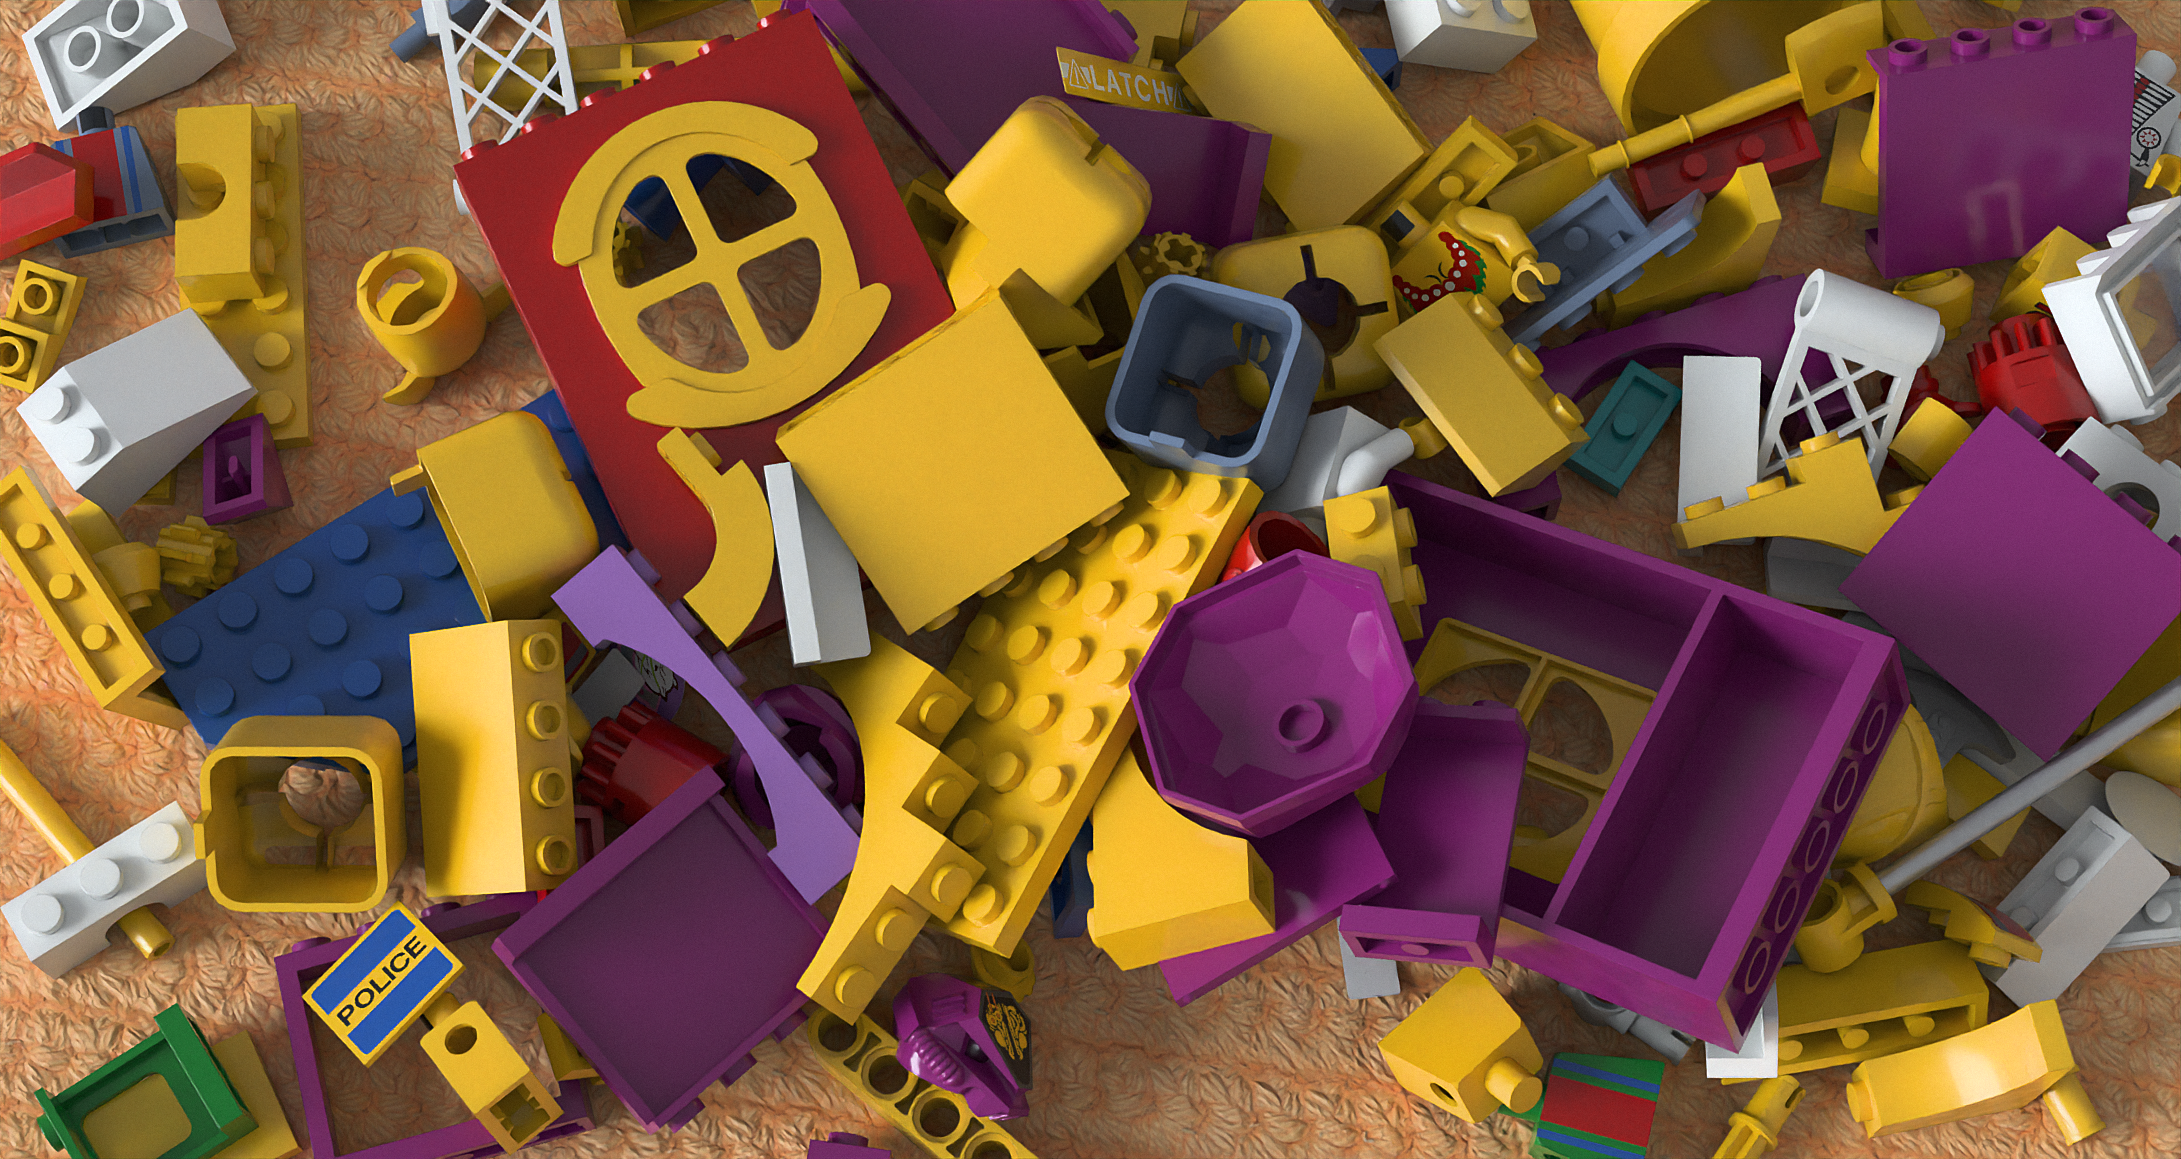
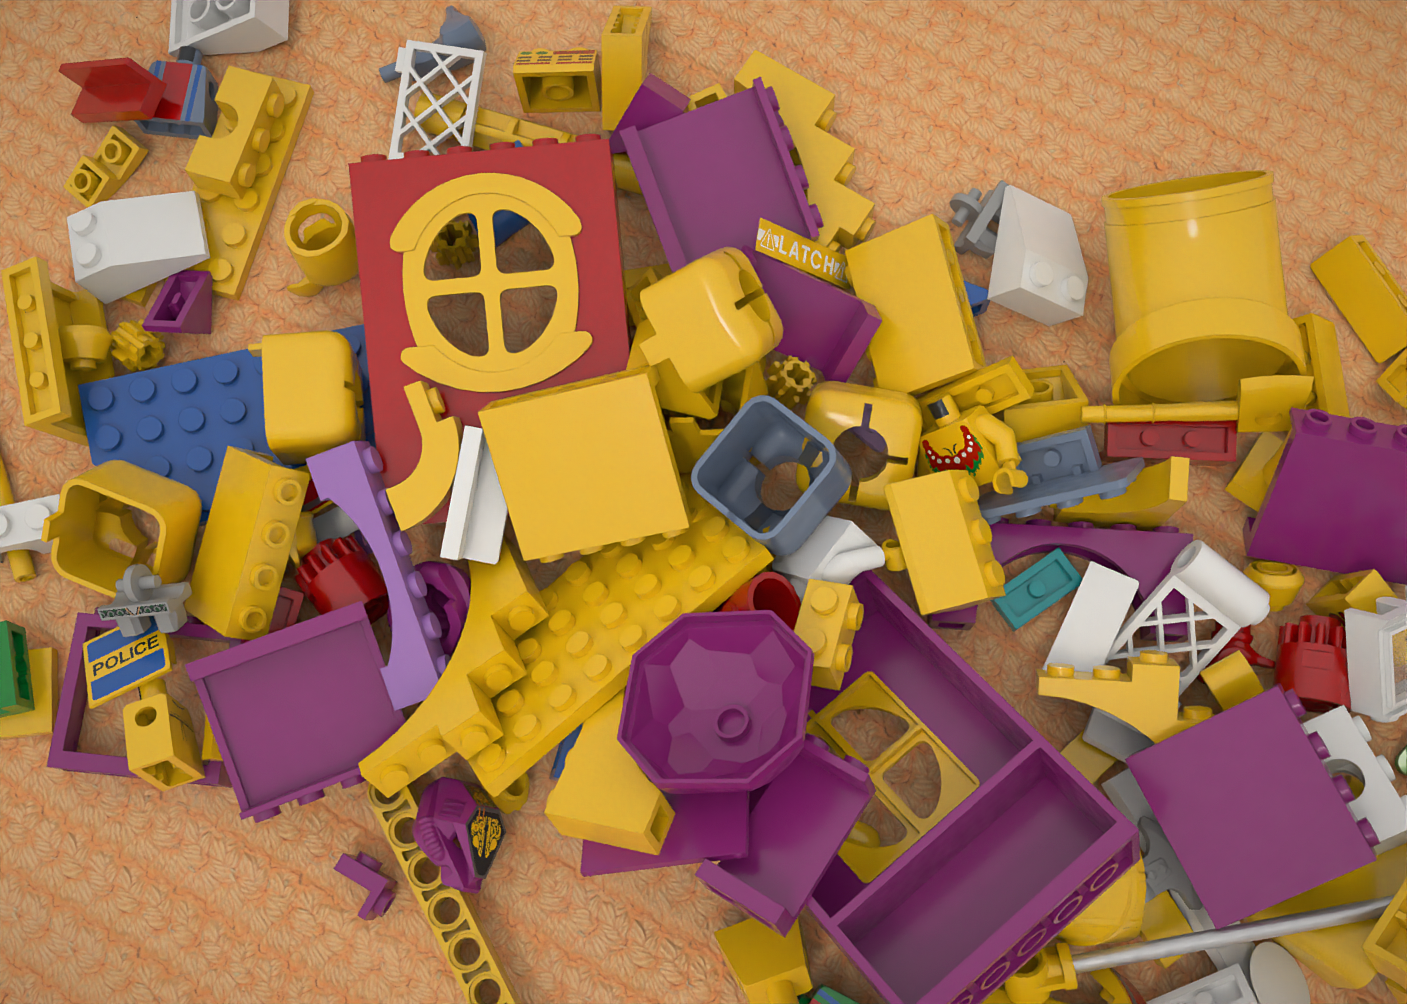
camera: 25 degrees right, 5 degrees up
none -> light grey hips [97,564,192,637]

